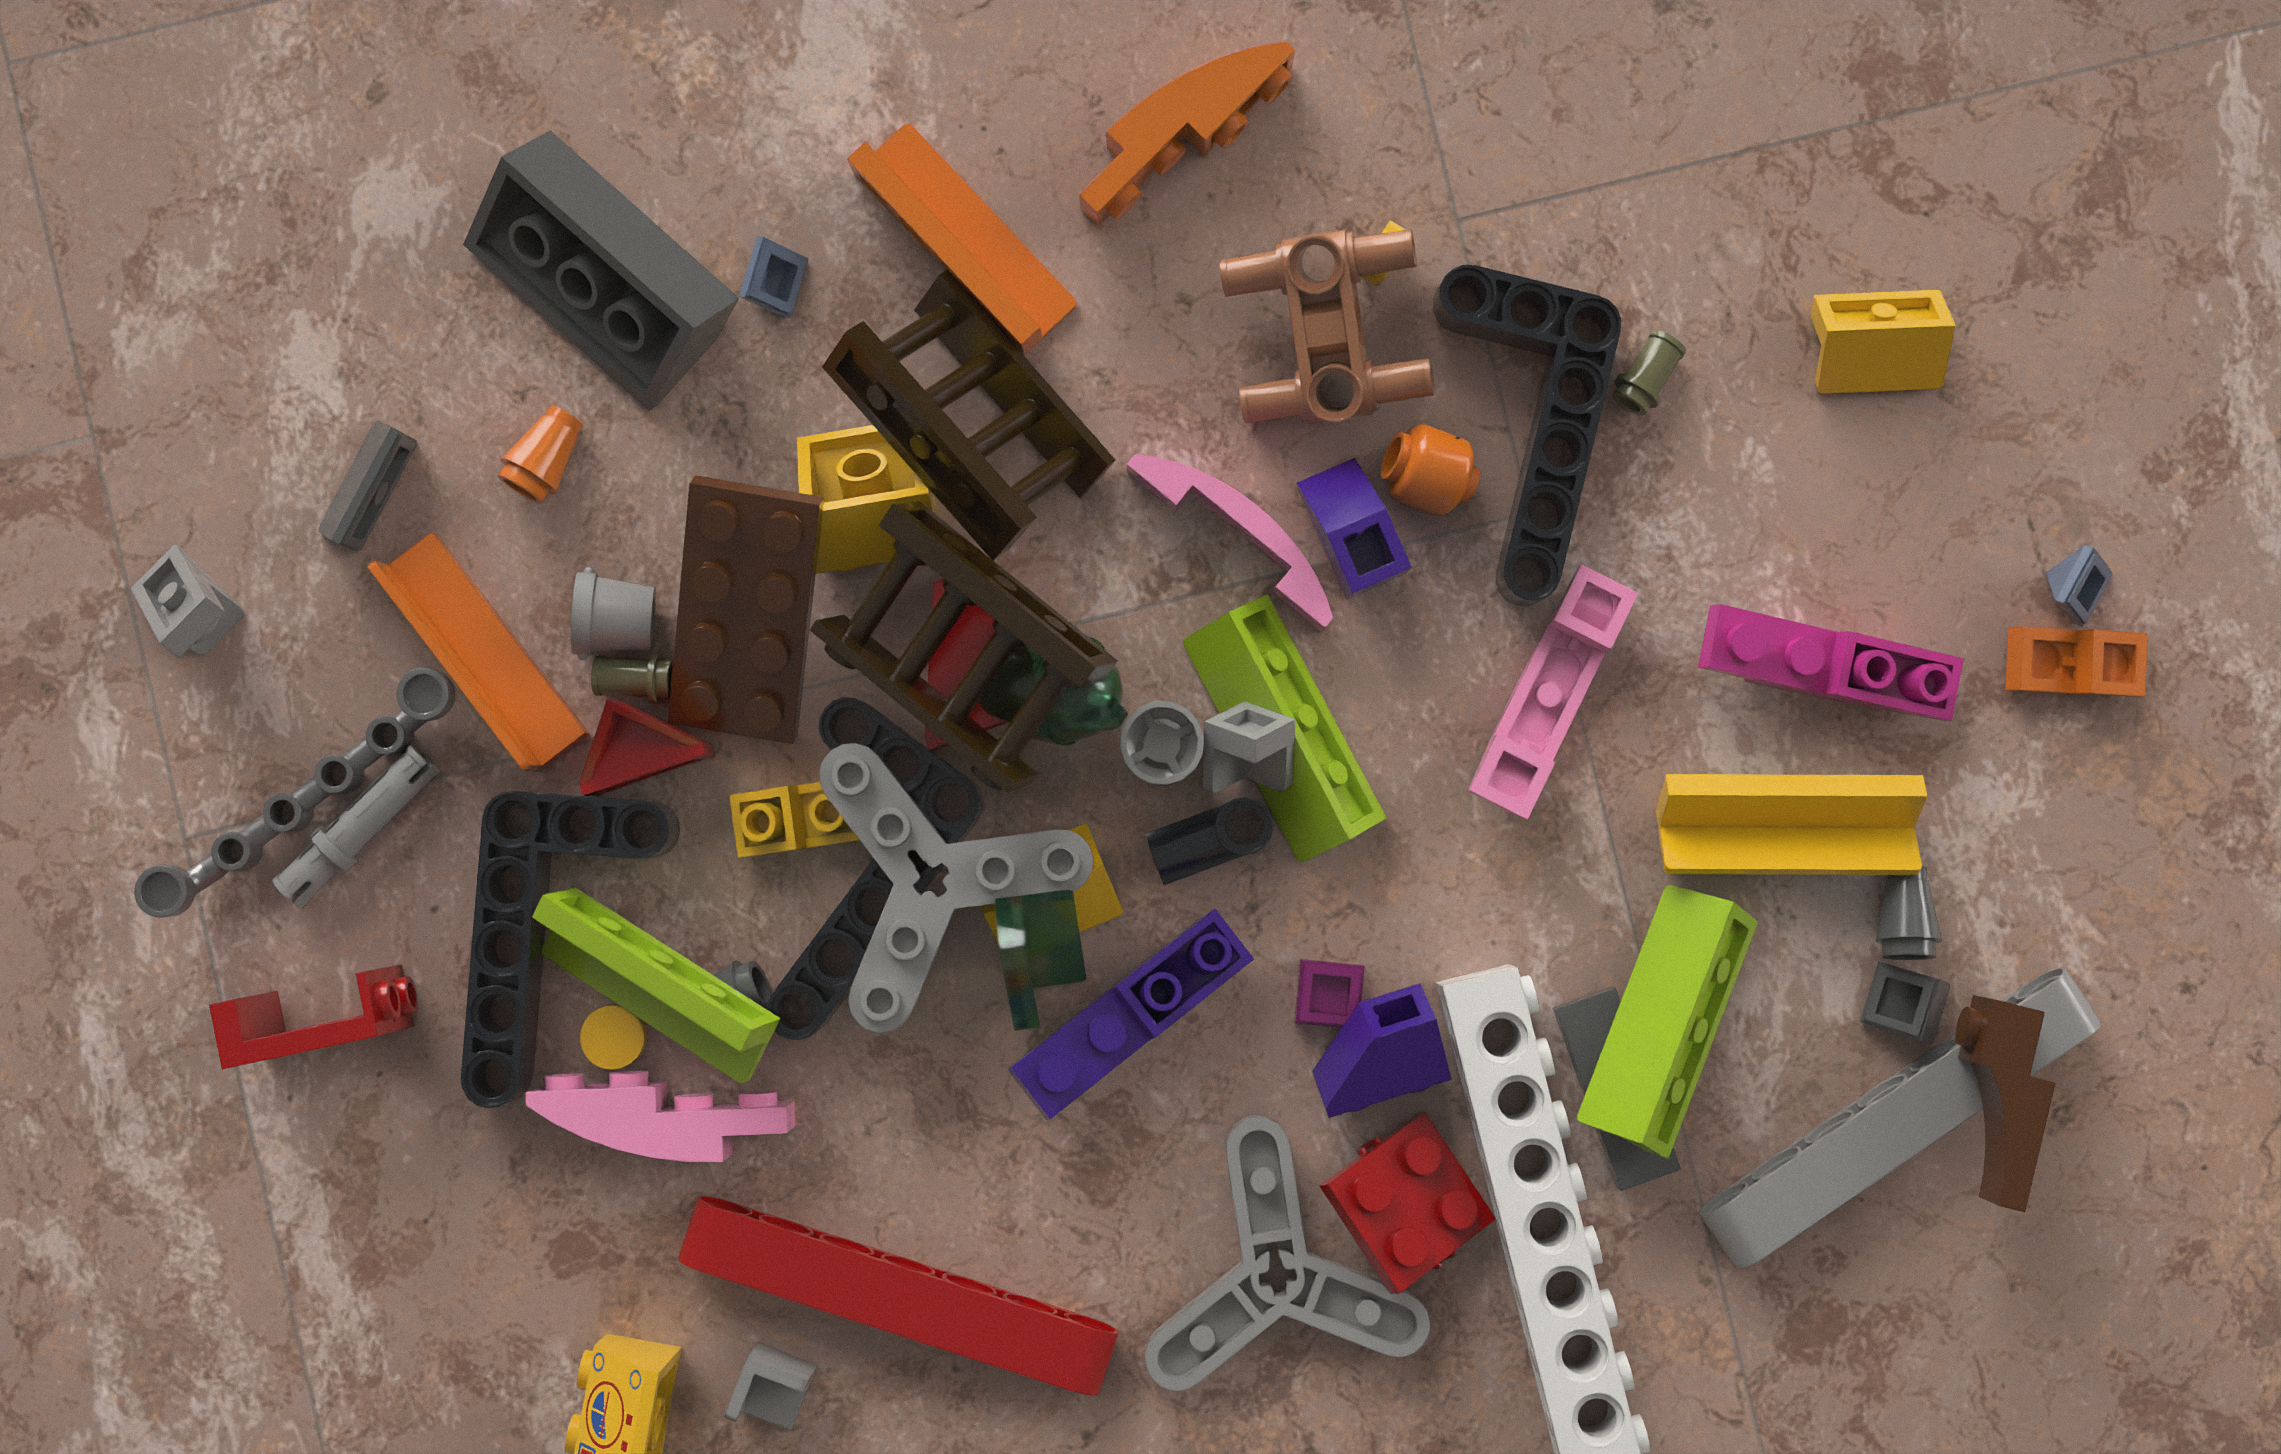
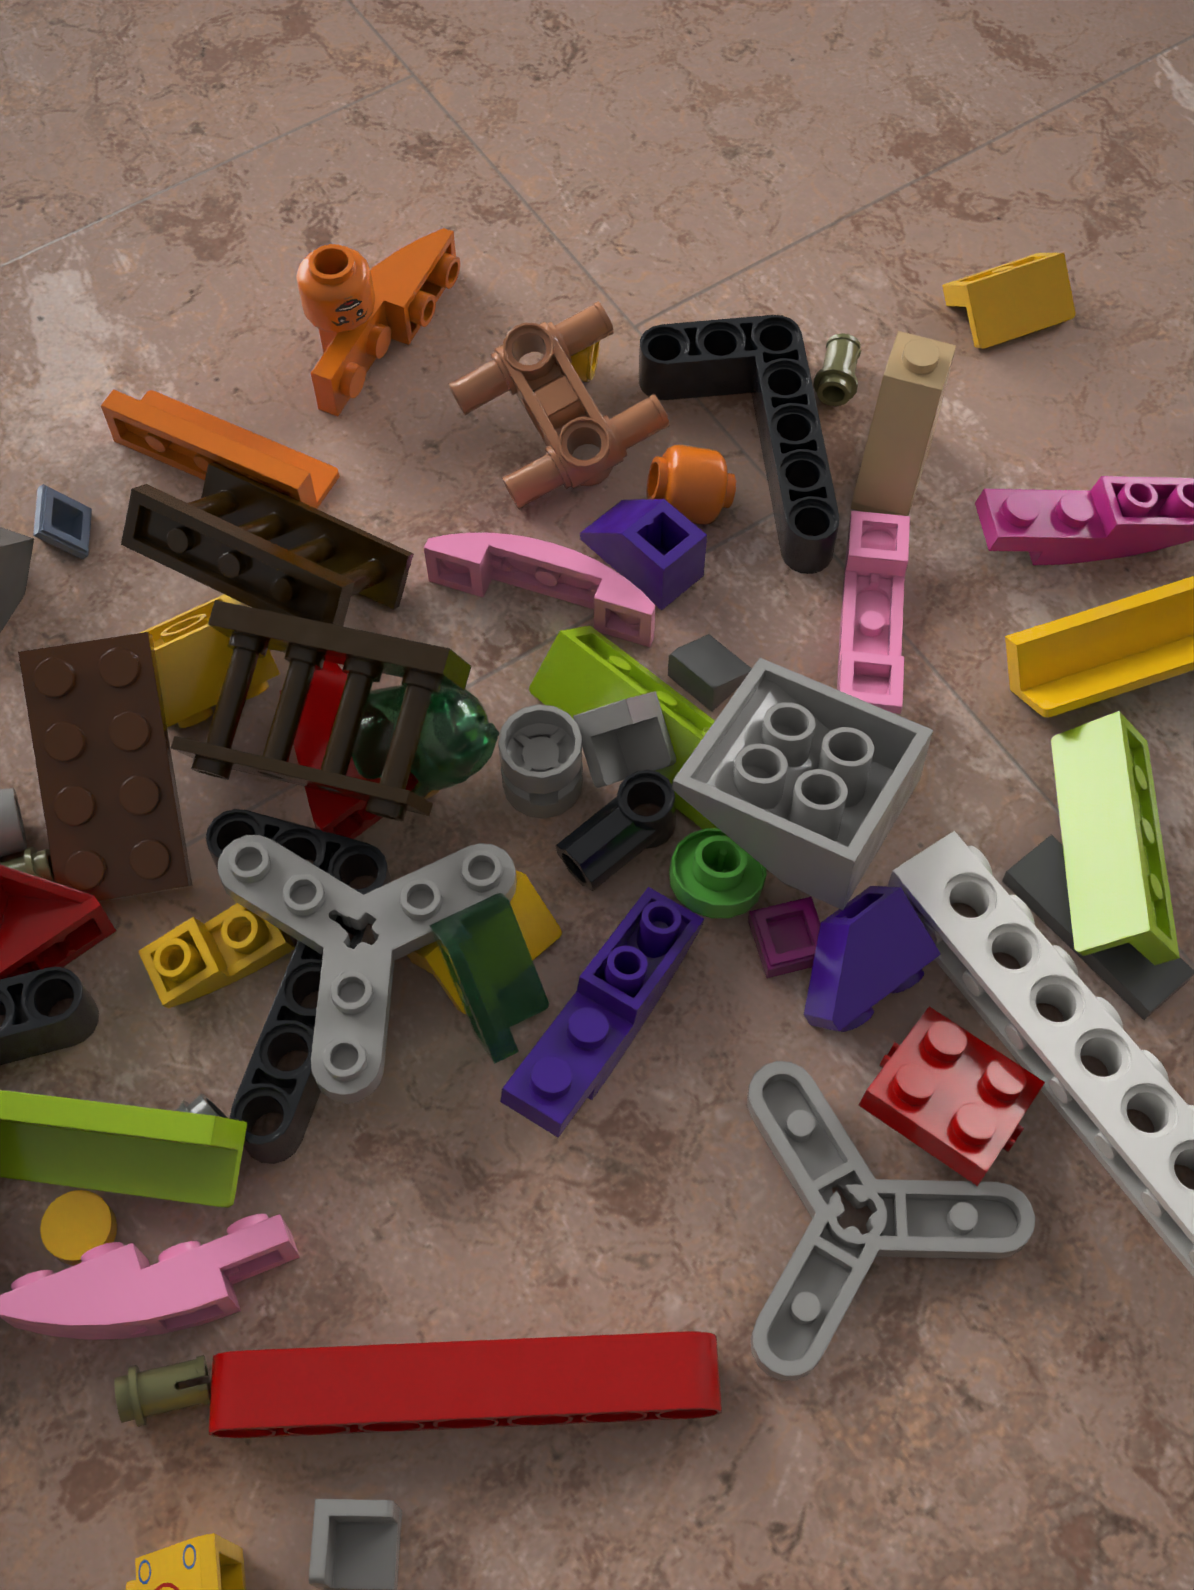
camera: 20 degrees left, 25 degrees down
none -> olive pin [114,1355,211,1427]
none -> orange head [296,244,375,333]
none -> dark grey slope [668,634,752,712]
none -> bright green plate [669,828,767,919]
none -> light grey slope [672,658,933,910]
none -> tan slope [851,331,956,516]

